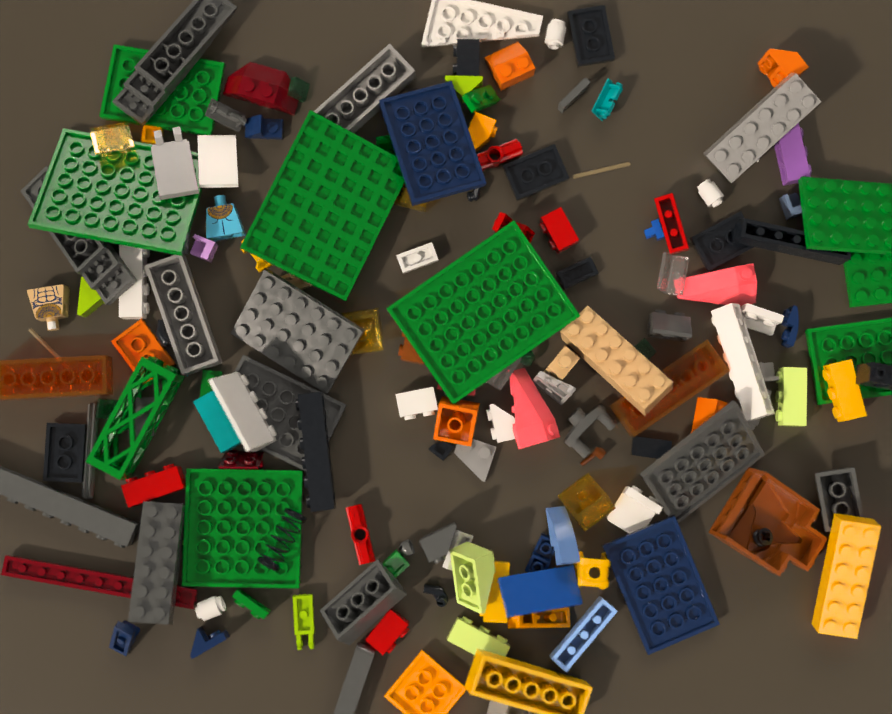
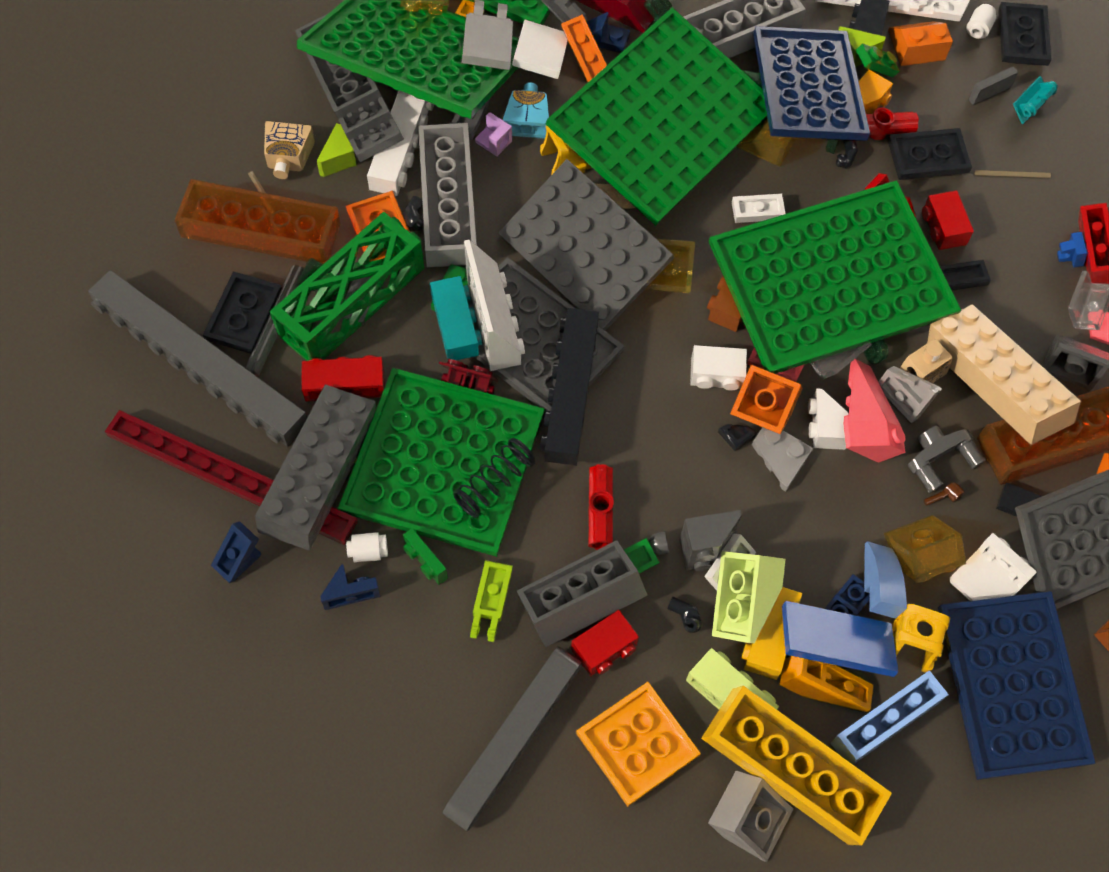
camera: 15 degrees right, 20 degrees down
none -> orange plate [561,14,607,83]

